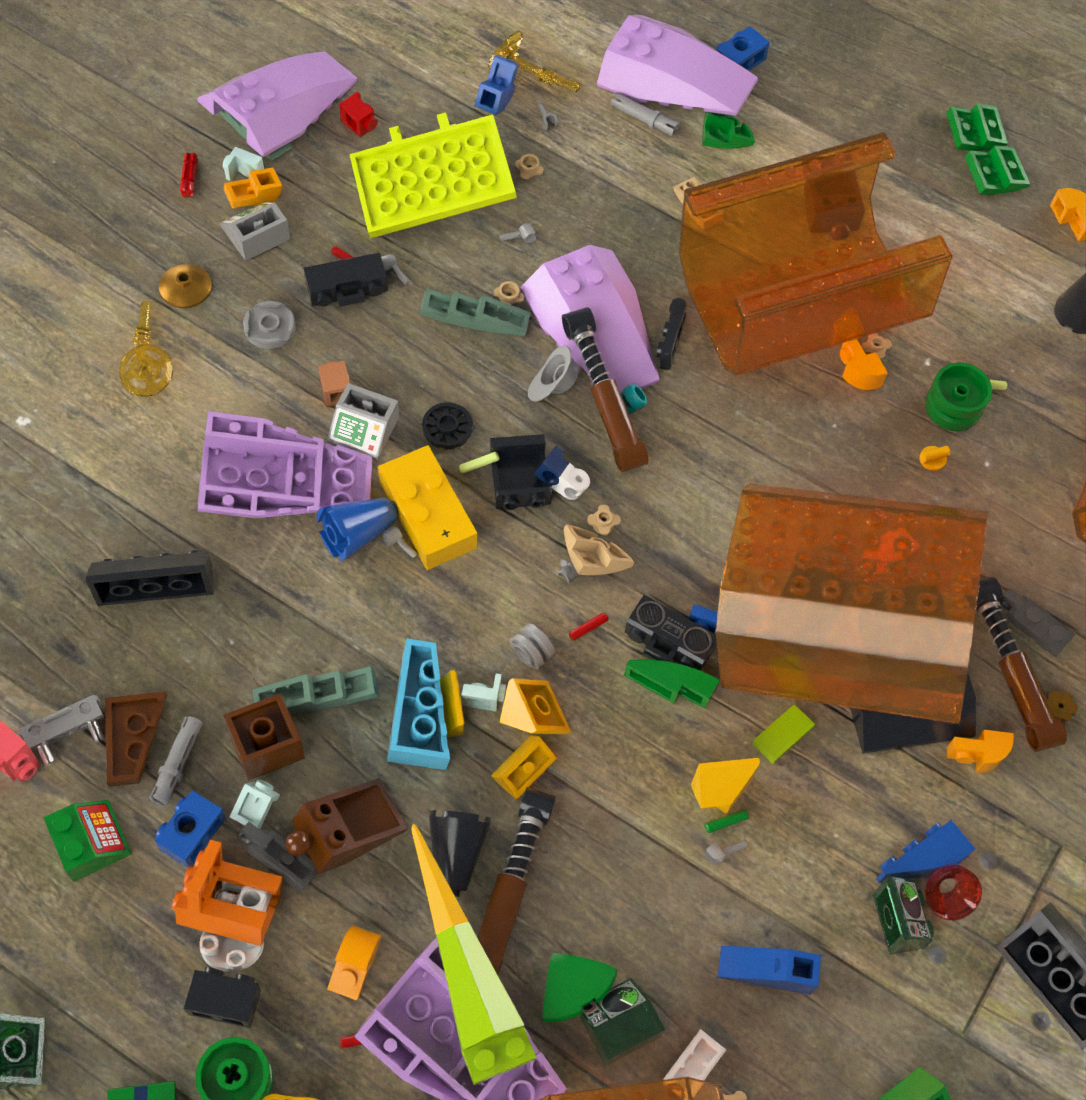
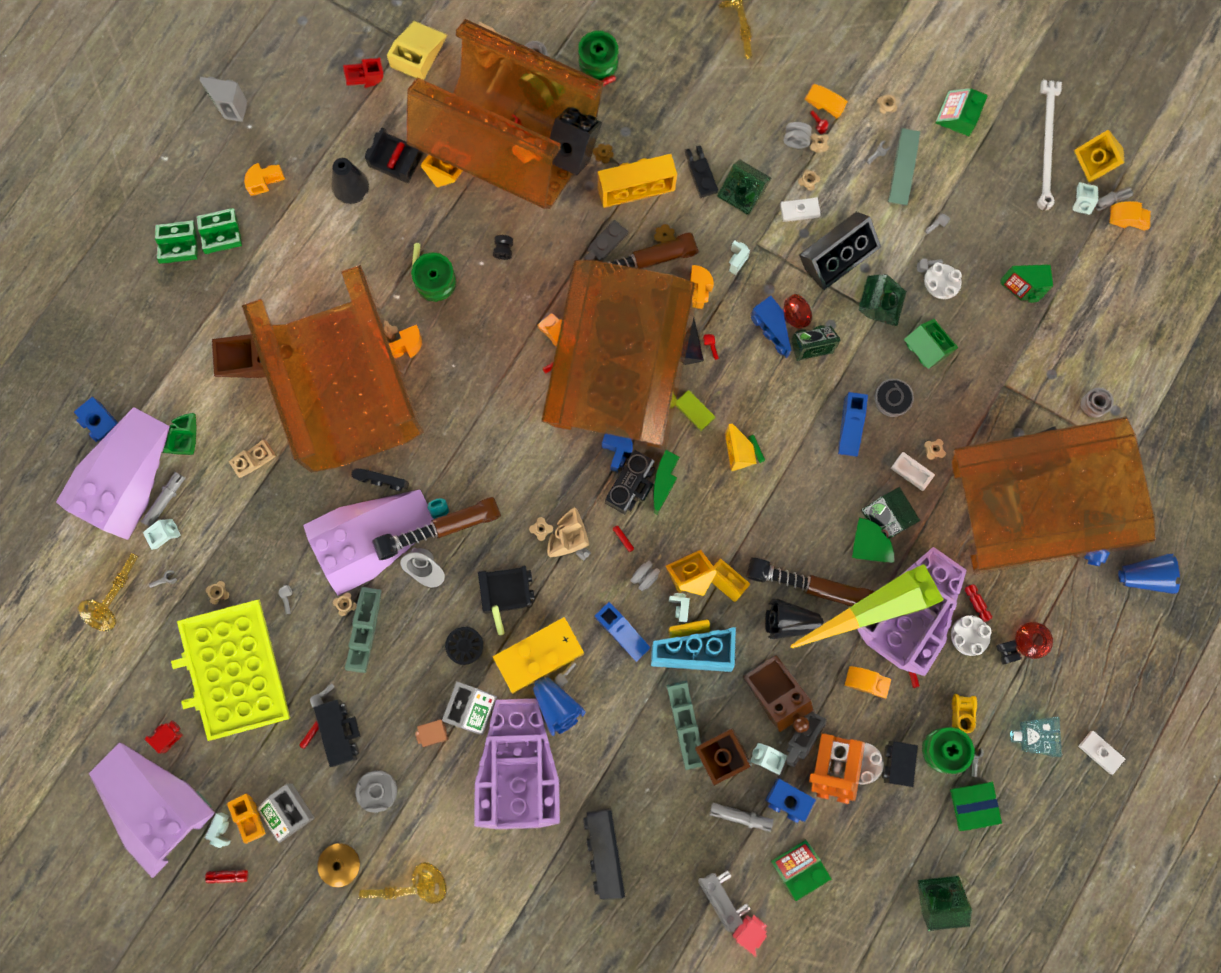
camera: 90 degrees left, 15 degrees up
reddish brown wing [105,691,167,787] -> none
blue brick [474,55,519,115] -> none
leg [534,446,590,500] -> none
light grey hand [704,841,747,865] -> none
yellow plate [919,445,950,471] -> none
none -> light aqua bracket [143,519,181,550]
none -> black wheel [493,235,514,260]
none -> blue slope [594,602,651,662]
none -> red hand [703,334,719,360]
none -> light aqua bracket [729,241,750,275]
none -> clear green slope [859,274,907,326]
none -> black tile [874,379,914,417]

